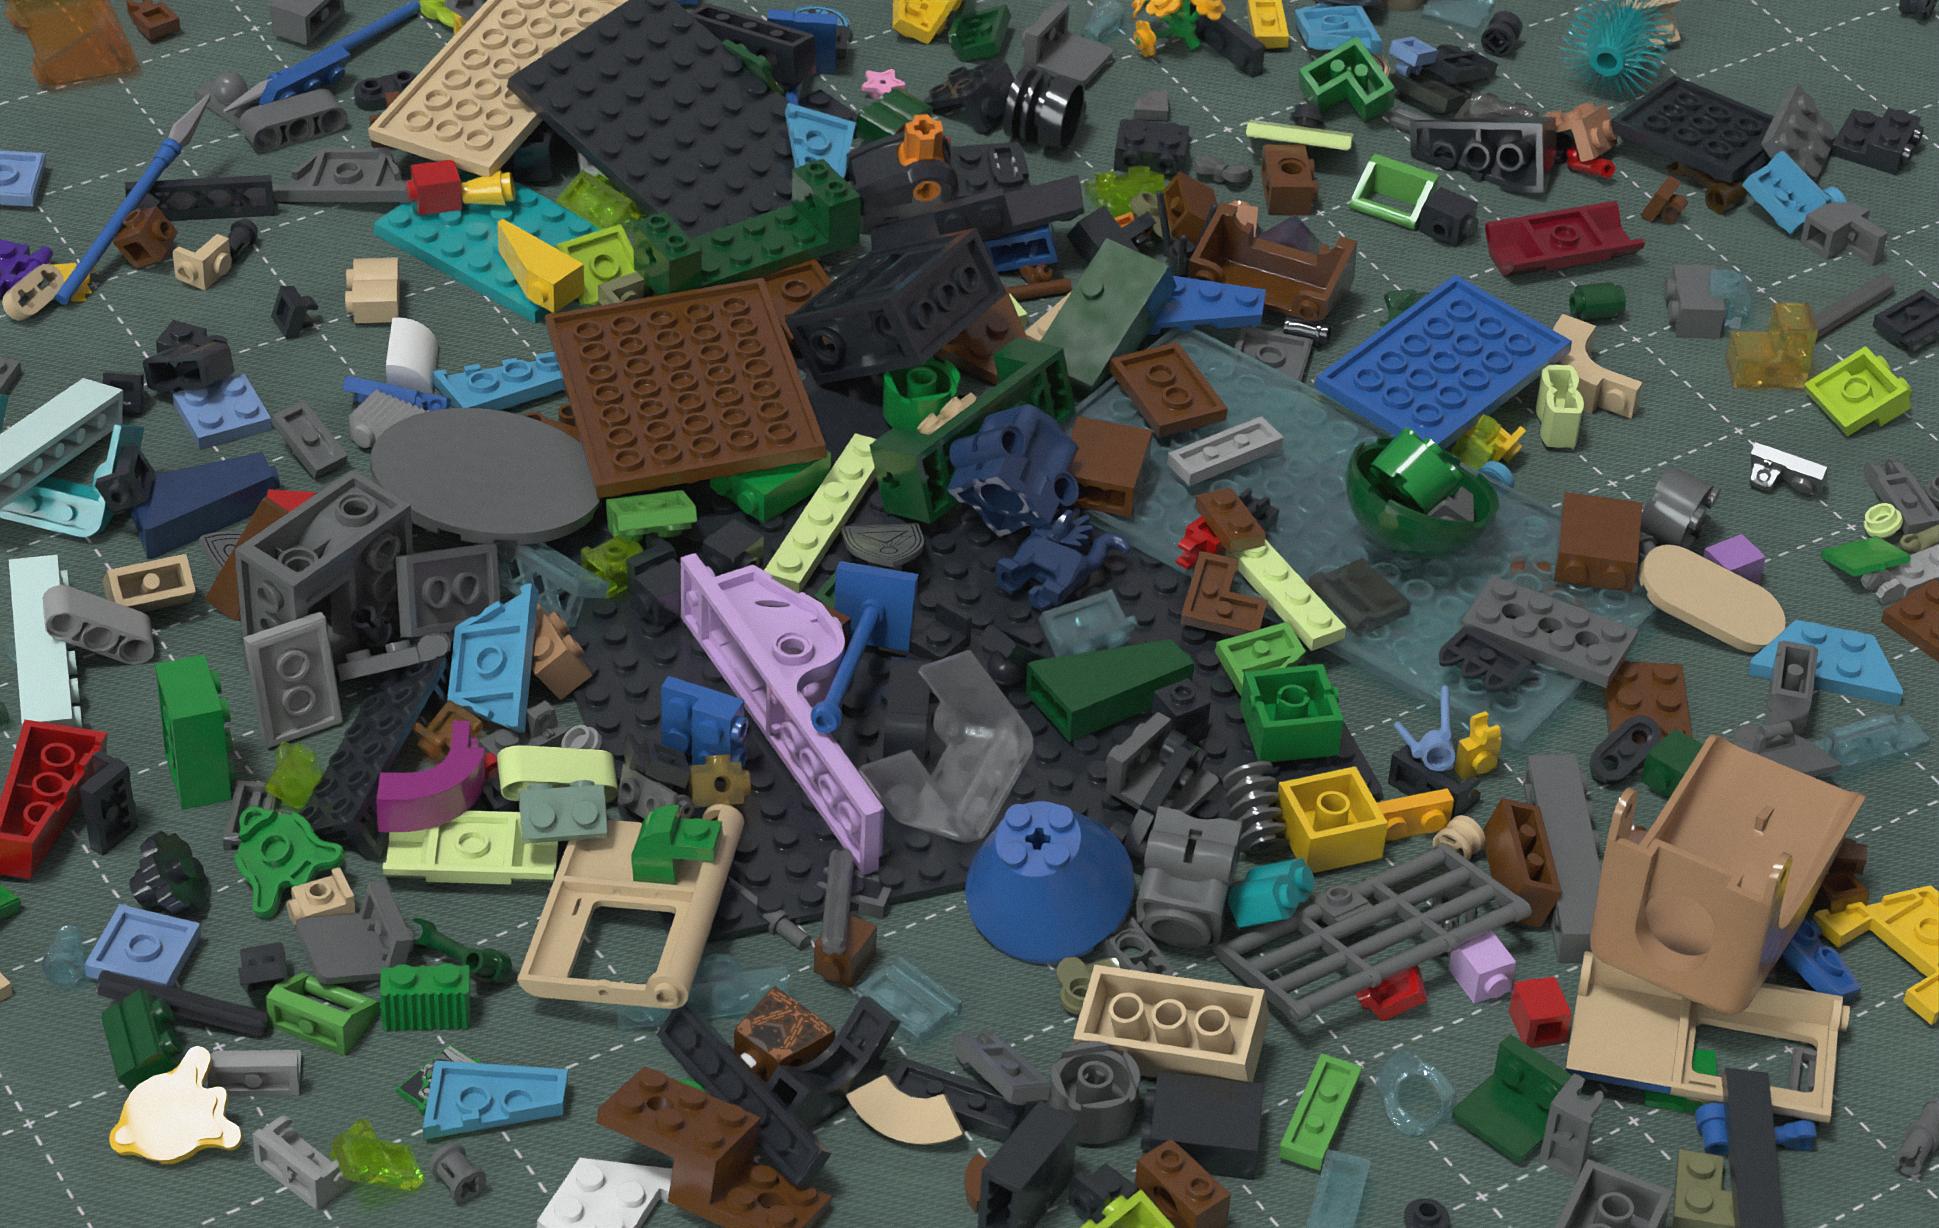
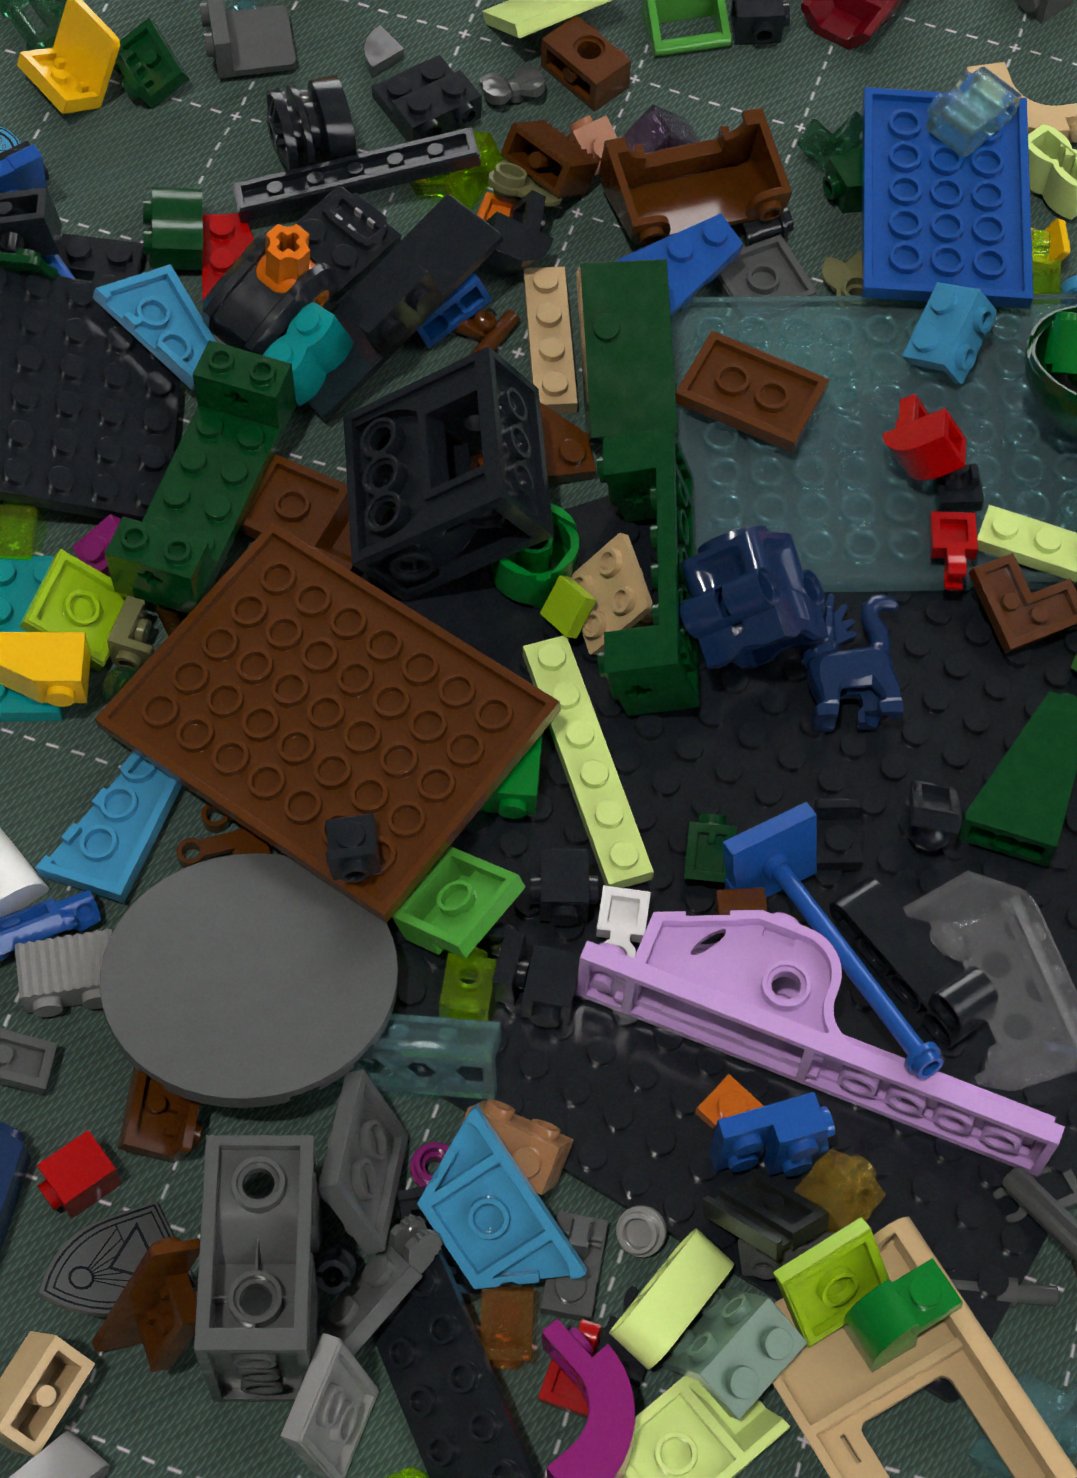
camera: 40 degrees left, 20 degrees up
dark grey shield [841,523,924,571] -> none
bright pink plate [861,69,906,100] -> none
black bracket [923,62,1014,133] -> none
clear light blue bracket [1038,589,1137,657] -> none
reddish brown brick [1068,416,1153,517] -> none
black plant [1156,190,1218,277] -> none
light grey plate [1167,416,1284,486] -> none
reddish brown plate [1195,488,1266,553] -> none
dark green brick [1569,282,1626,321] -> none
none -> black tile [232,127,481,222]
none -> teal brick [263,302,354,406]
none -> black bracket [325,813,382,882]
none -> lime tile [540,575,597,639]
none -> lime plate [773,1217,889,1347]
none -> red brick [882,393,966,481]
none -> dark azure bracket [902,282,996,384]
none -> clear light blue brick [926,67,1022,158]

